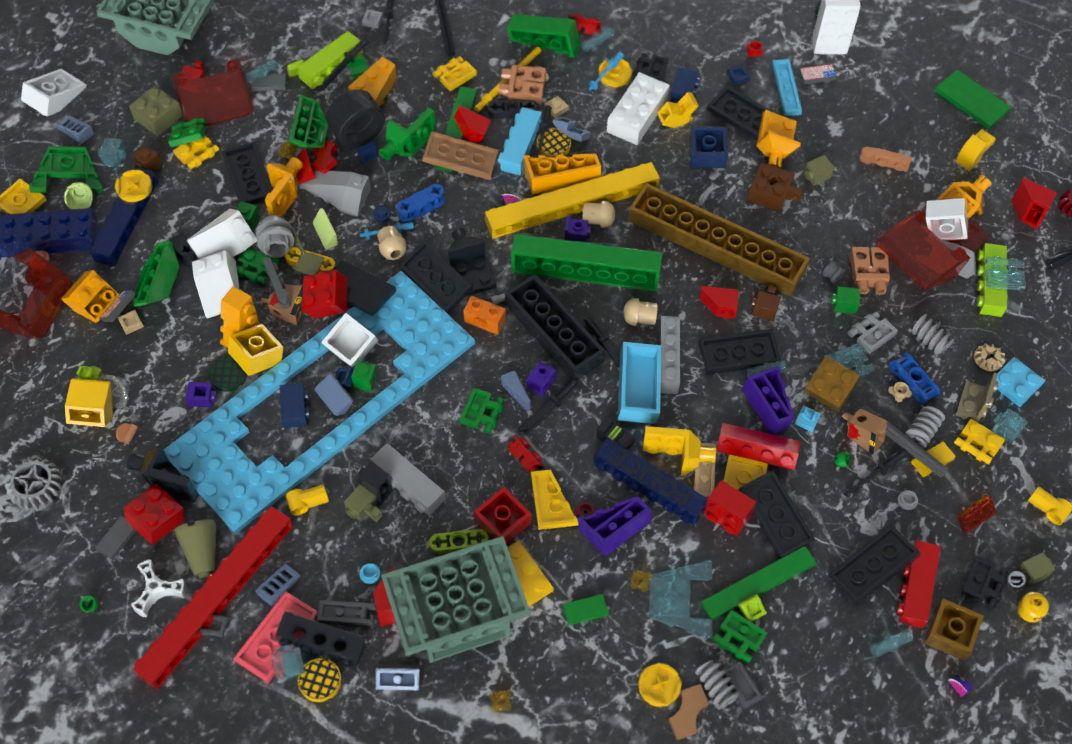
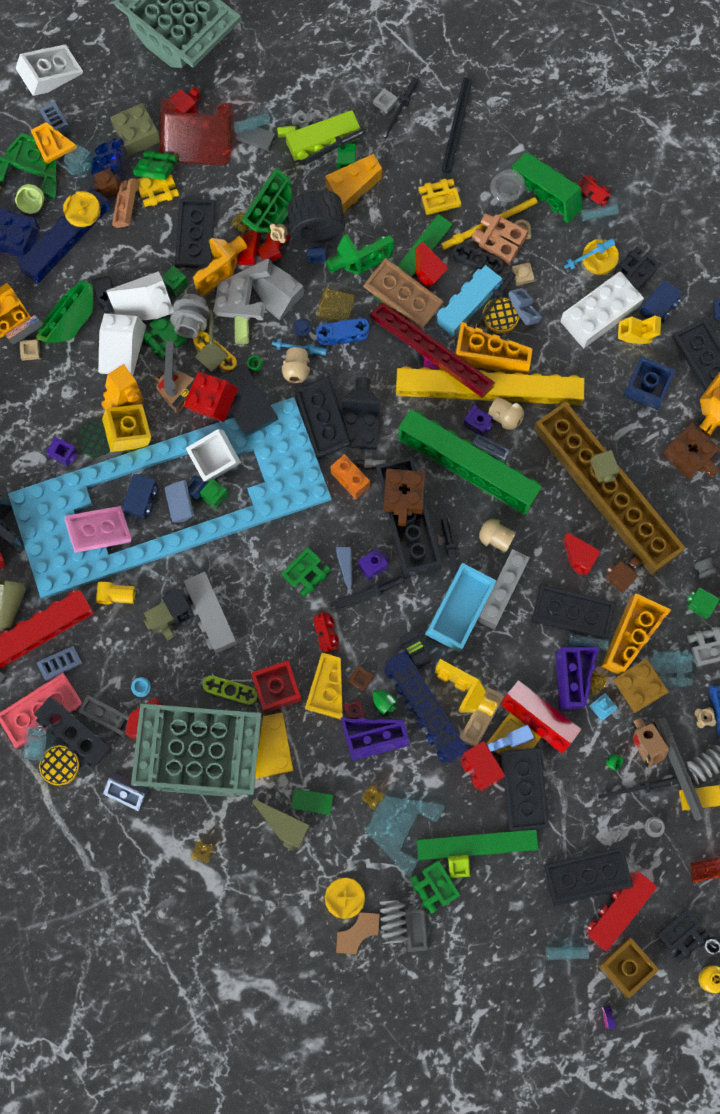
camera: 25 degrees right, 15 degrees up
none -> light orange wing [30,122,77,164]
none -> bright pink plate [64,506,132,553]
none -> clear blue plate [91,138,124,175]
none -> nougat hinge [112,178,138,228]
none -> light grey wing [213,259,272,320]
none -> green hinge [247,355,263,371]
none -> olive slope [252,799,310,851]
none -> tan plate [270,224,288,243]
none -> clear yellow piece [317,288,355,321]
none -> reddish brown tile [348,665,375,692]
none -> dark red plate [370,302,495,398]
none -> green plate [373,690,397,717]
none -> reddish brown hinge [384,469,425,526]
none -> light blue piece [487,725,534,752]
none -> clear hat [490,169,525,202]
none -> clear yellow plate [590,671,606,694]
none -> olive brick [591,450,620,483]
none -> light orange wedge [601,593,671,675]

